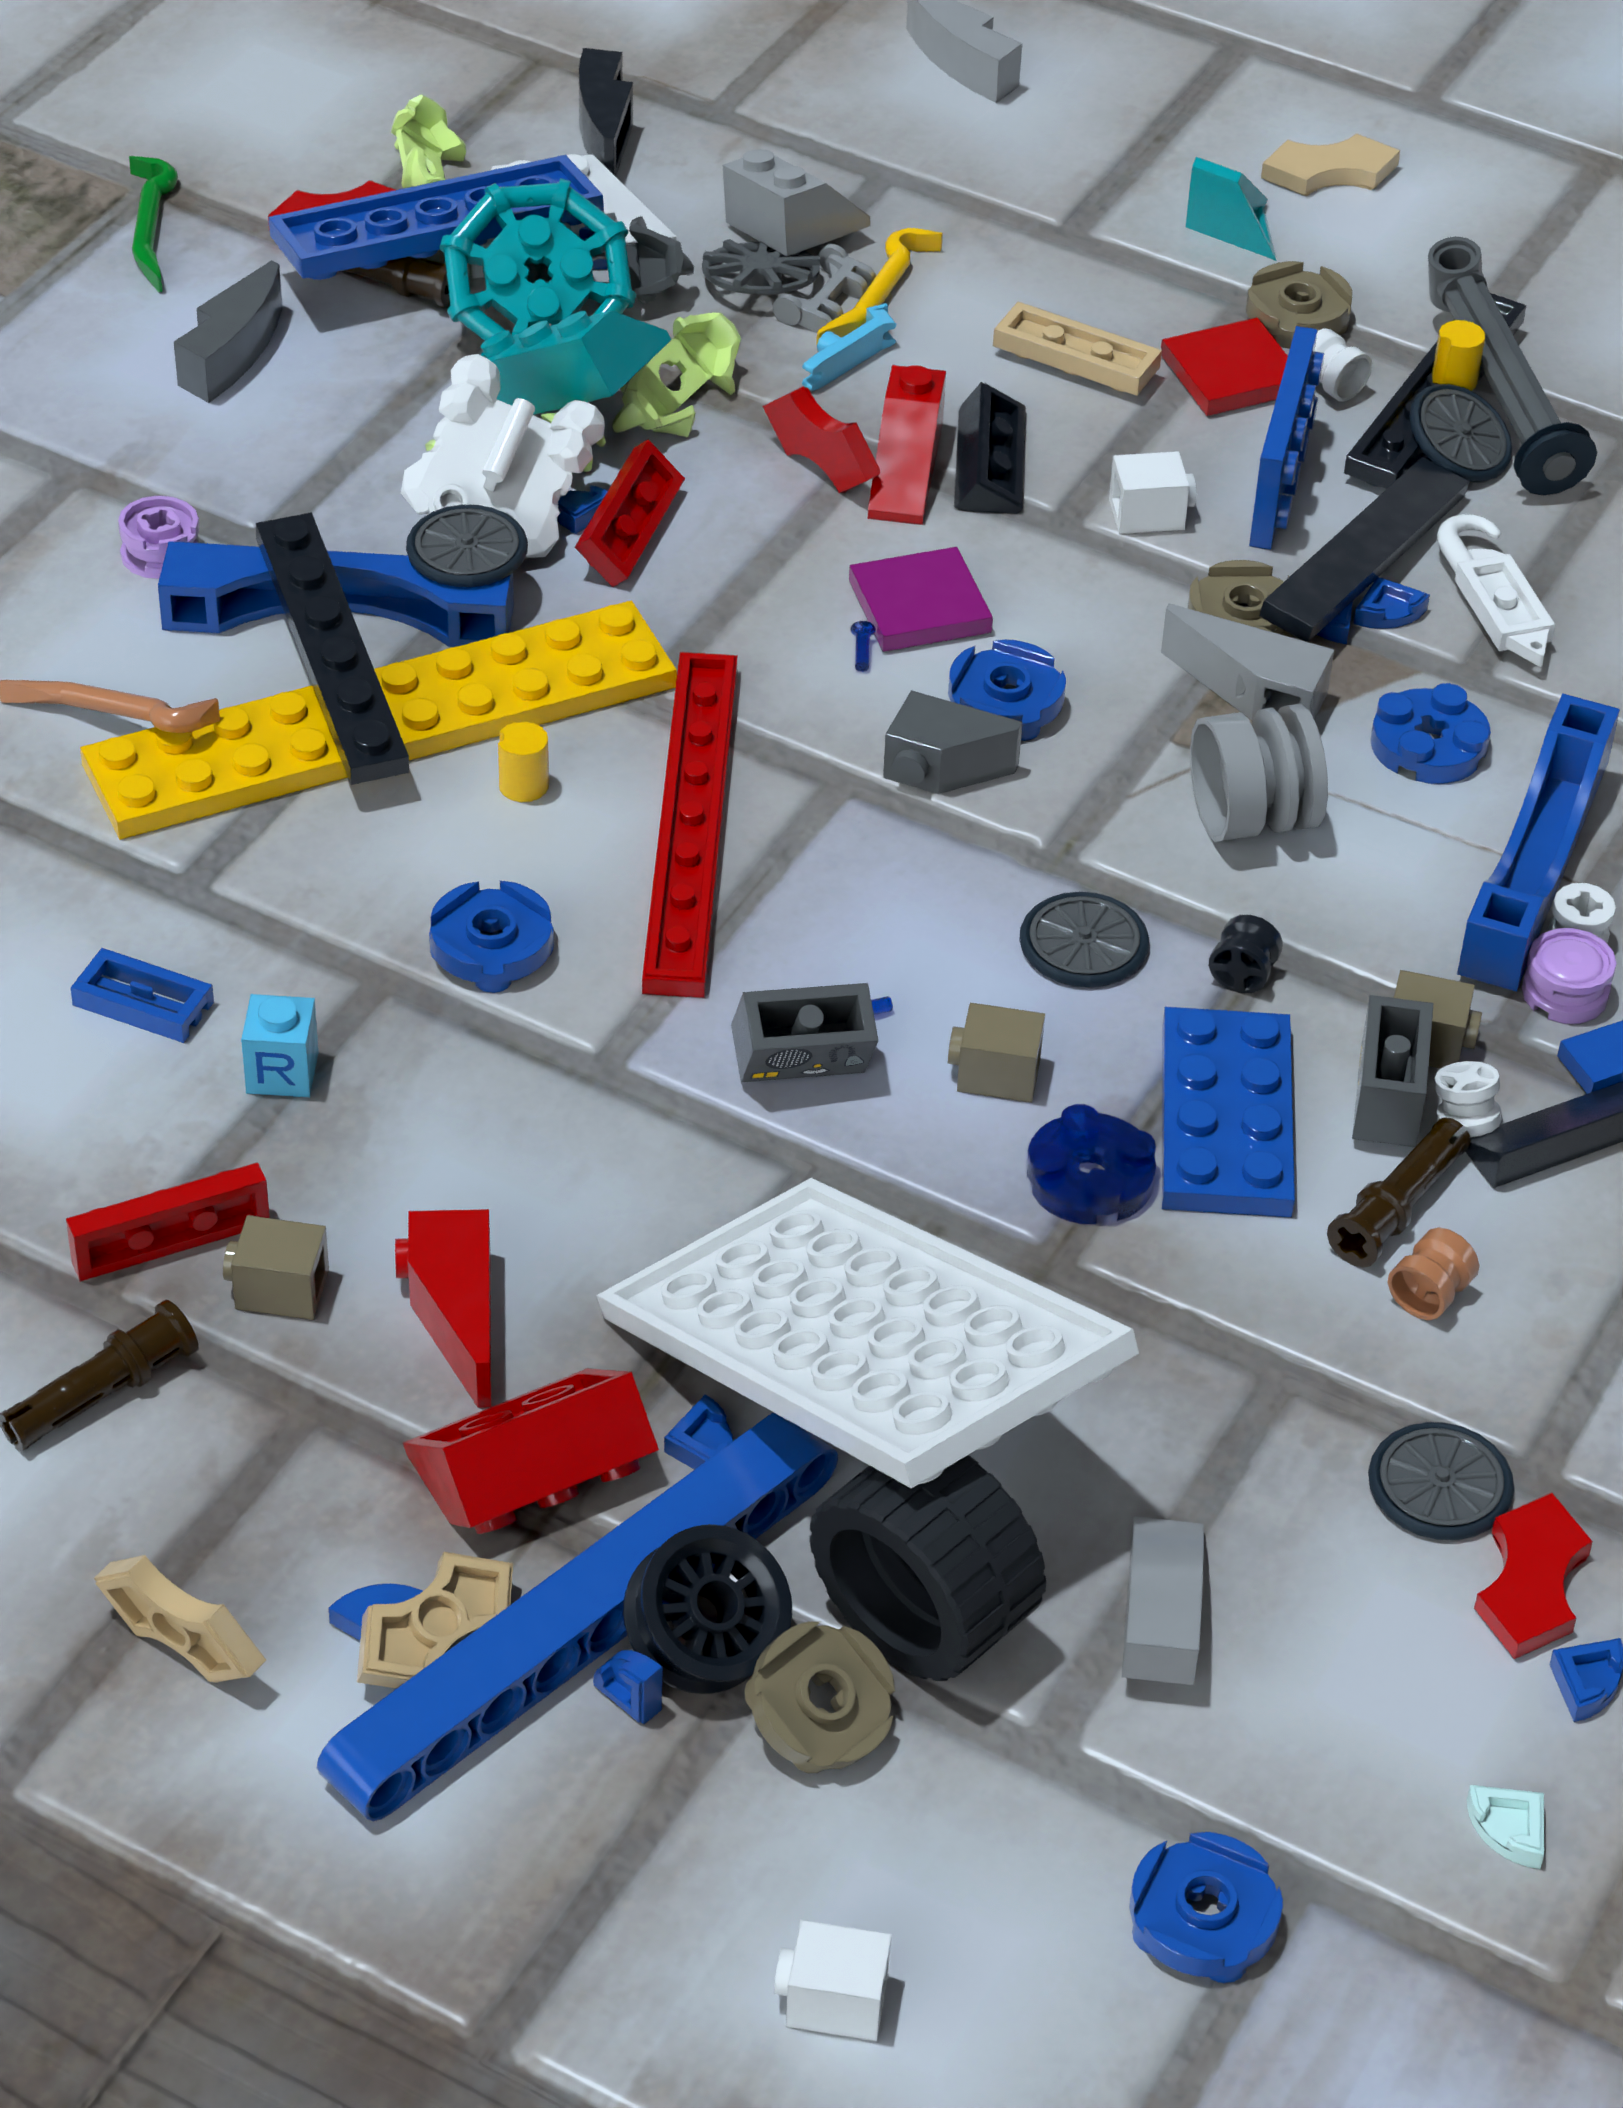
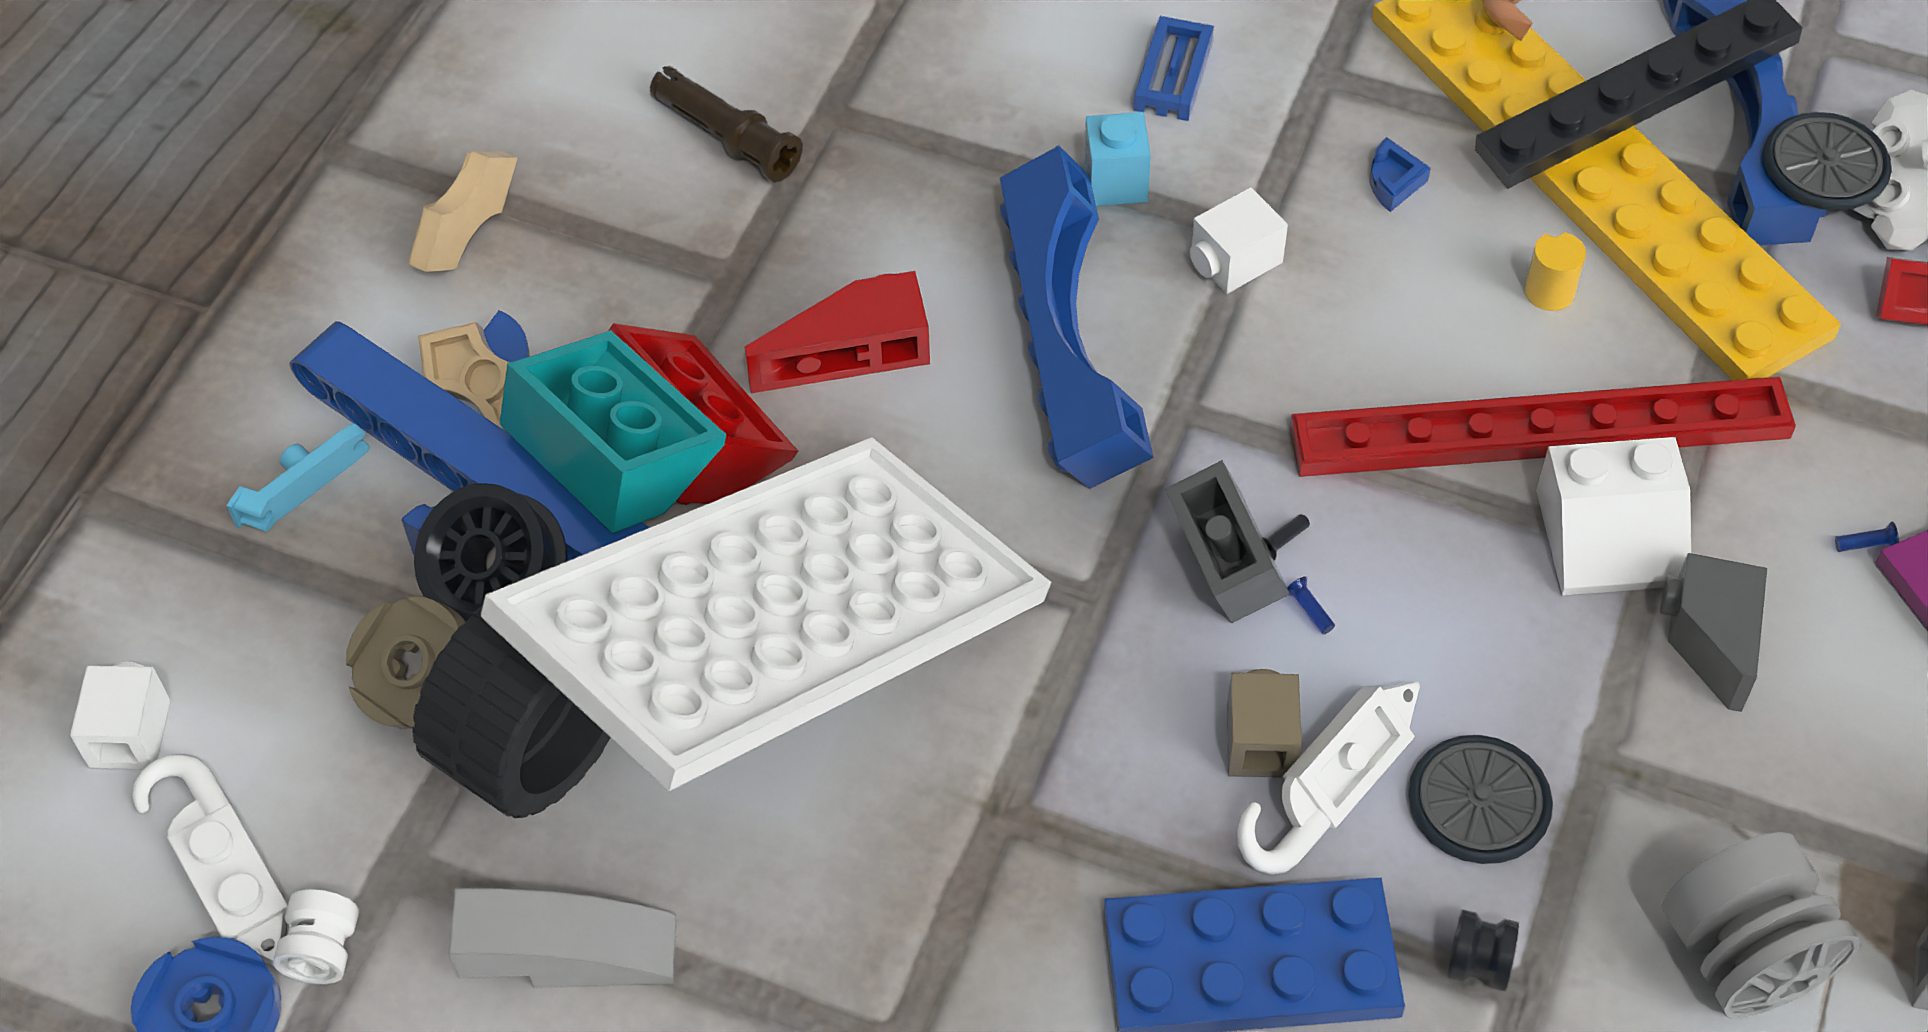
camera: 85 degrees right, 10 degrees up
red plate [66,1162,270,1282] -> none
dark tan brick [223,1215,329,1320] -> none
blue plate [429,881,554,993] -> none
blue plate [948,639,1066,741] -> none
clear blue plate [1026,1104,1156,1224] -> none
none -> white plate [132,754,288,966]
none -> medium azure piece [226,423,370,532]
none -> white wheel [272,889,359,984]
none -> teal slope [499,330,726,533]
none -> blue arch [1000,145,1154,489]
none -> white brick [1190,187,1288,294]
none -> white plate [1237,682,1420,875]
none -> blue tile [1370,137,1431,212]
none -> white slope [1536,437,1691,596]

